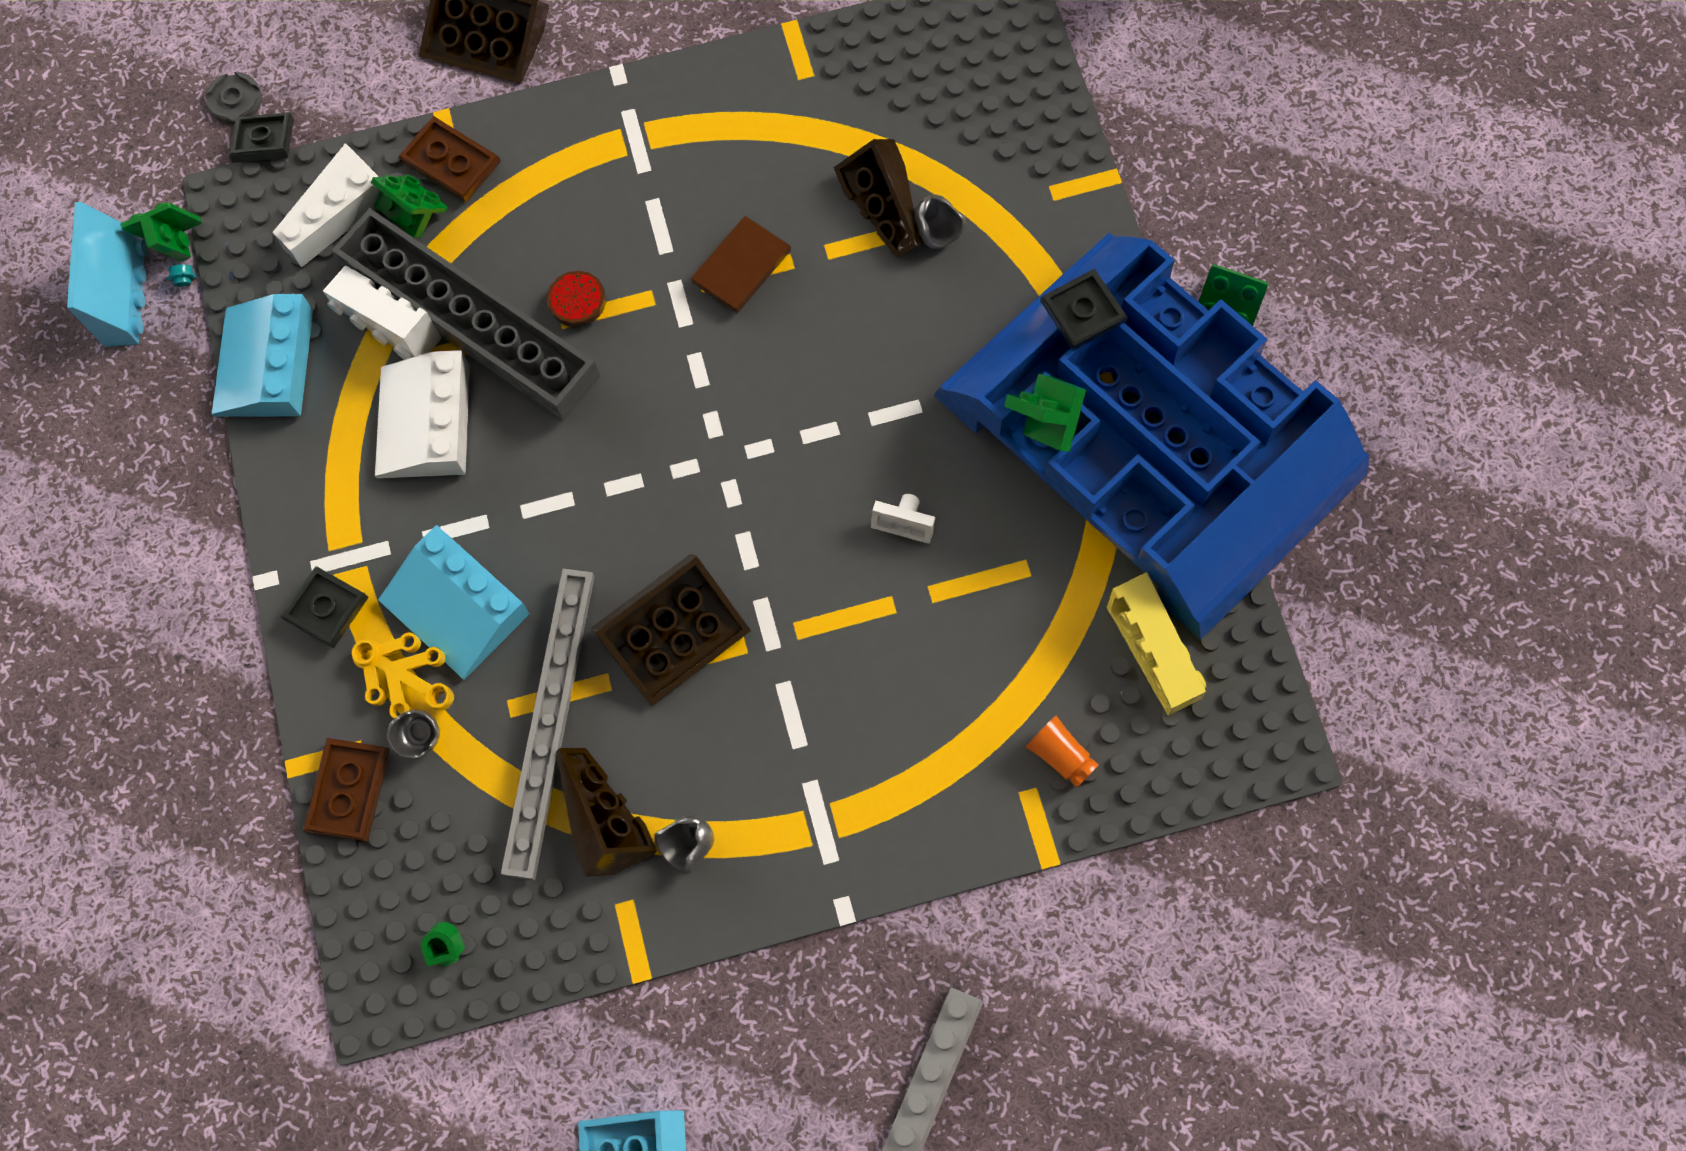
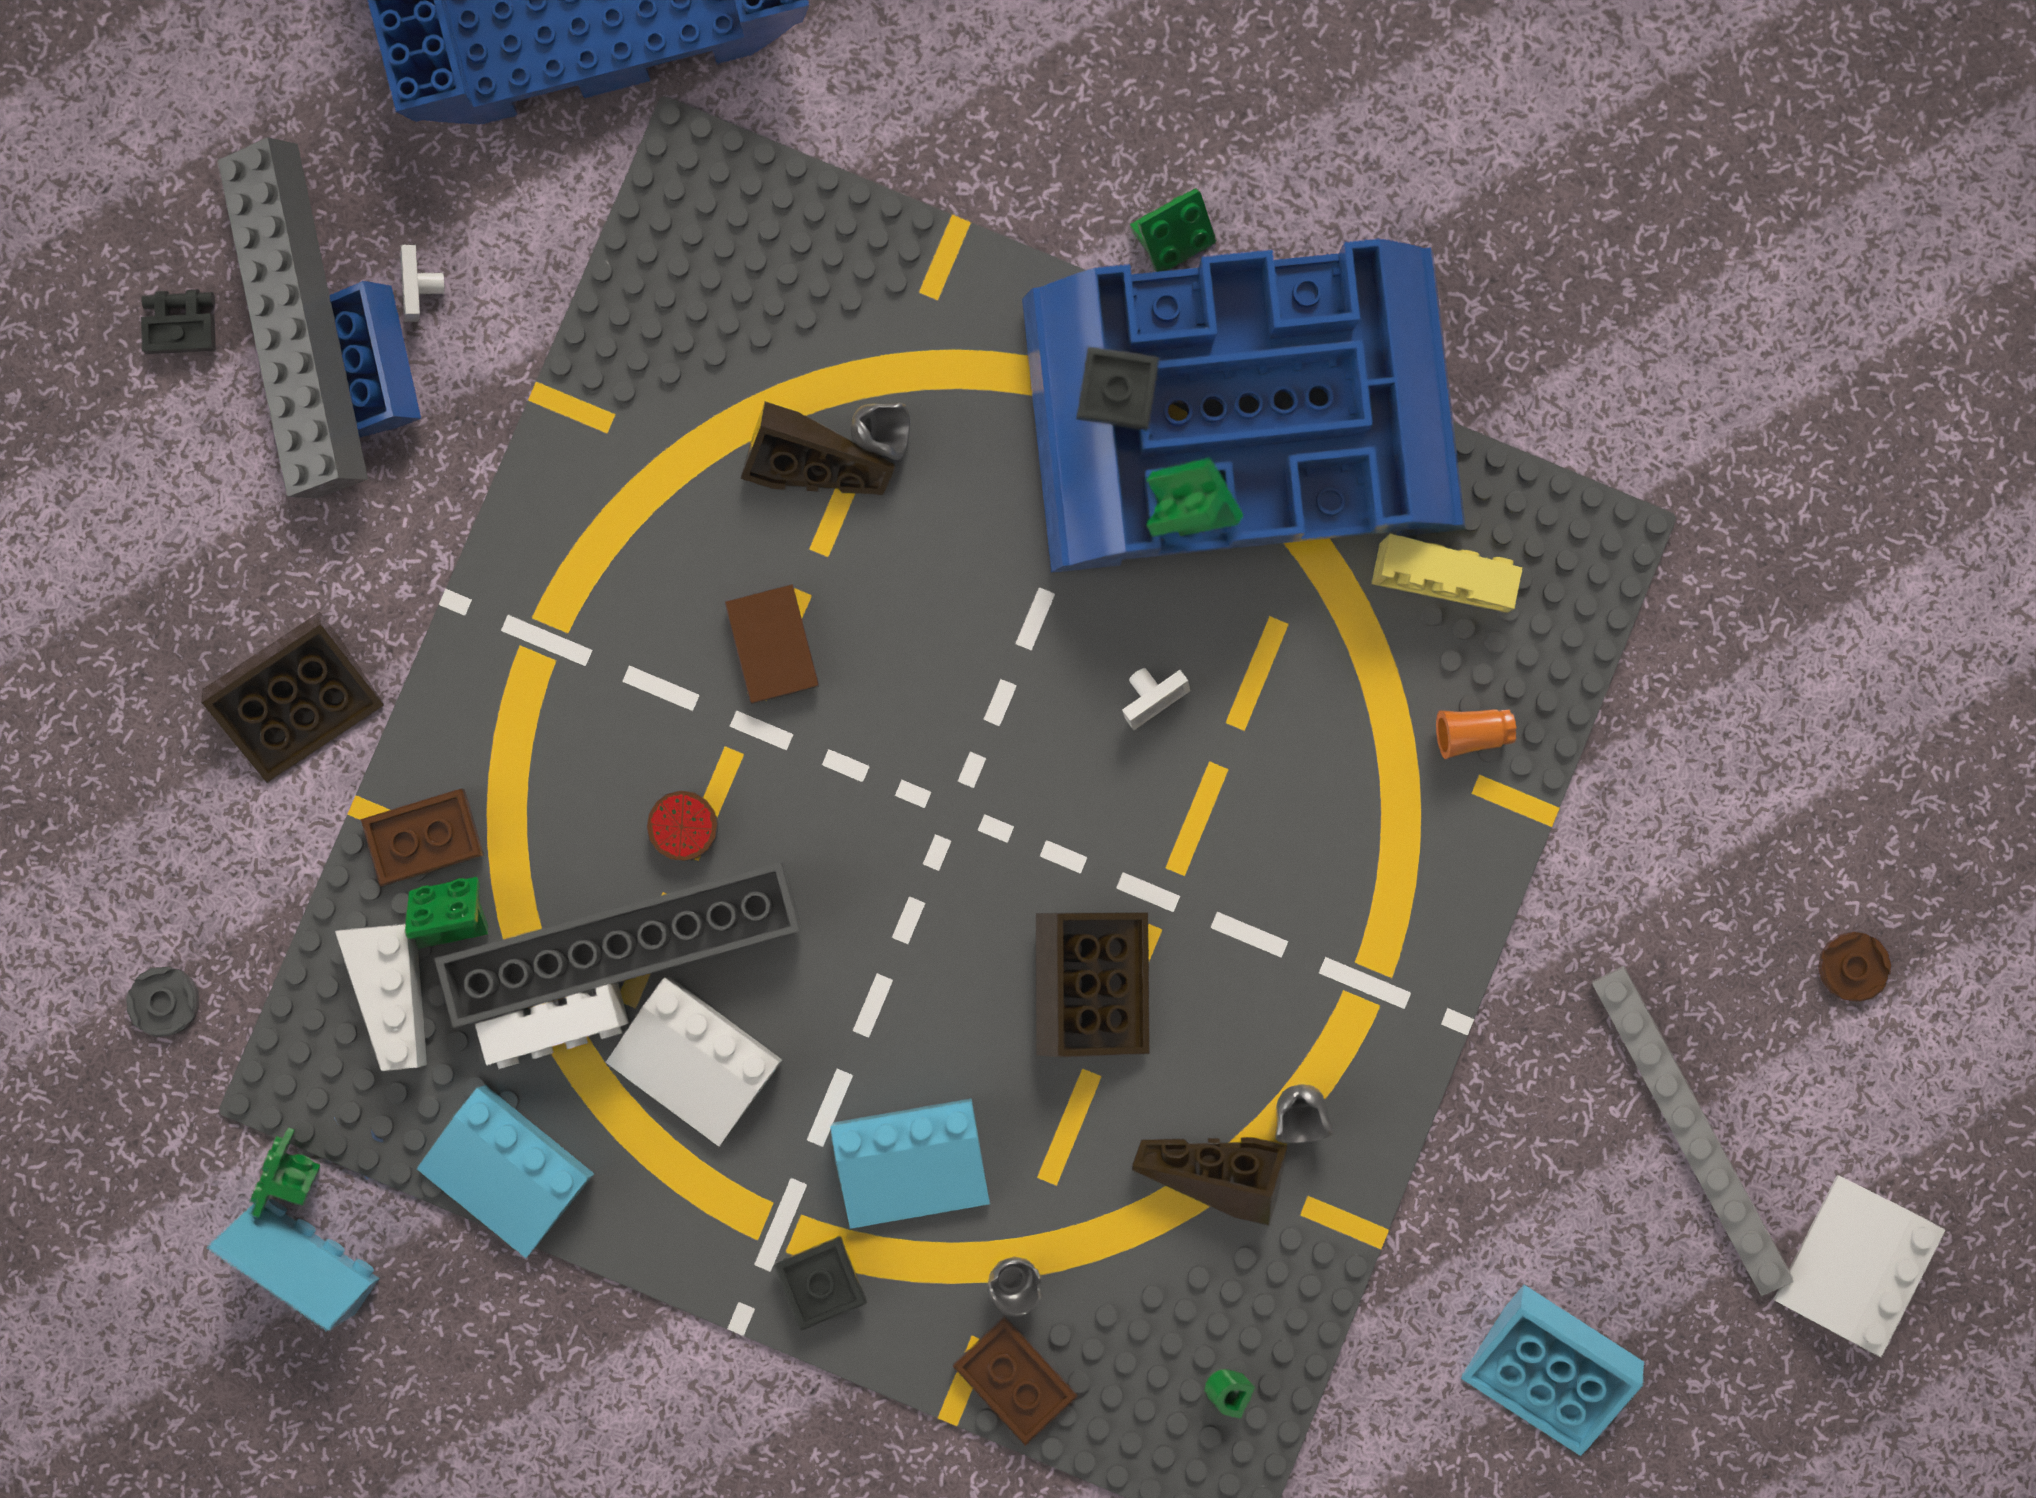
camera: 65 degrees left, 15 degrees up
teal plate [166,264,196,287] -> none
pearl dark grey plate [229,112,294,163] -> none
yellow plant [352,632,454,718] -> none
light grey plate [501,569,595,881] -> none

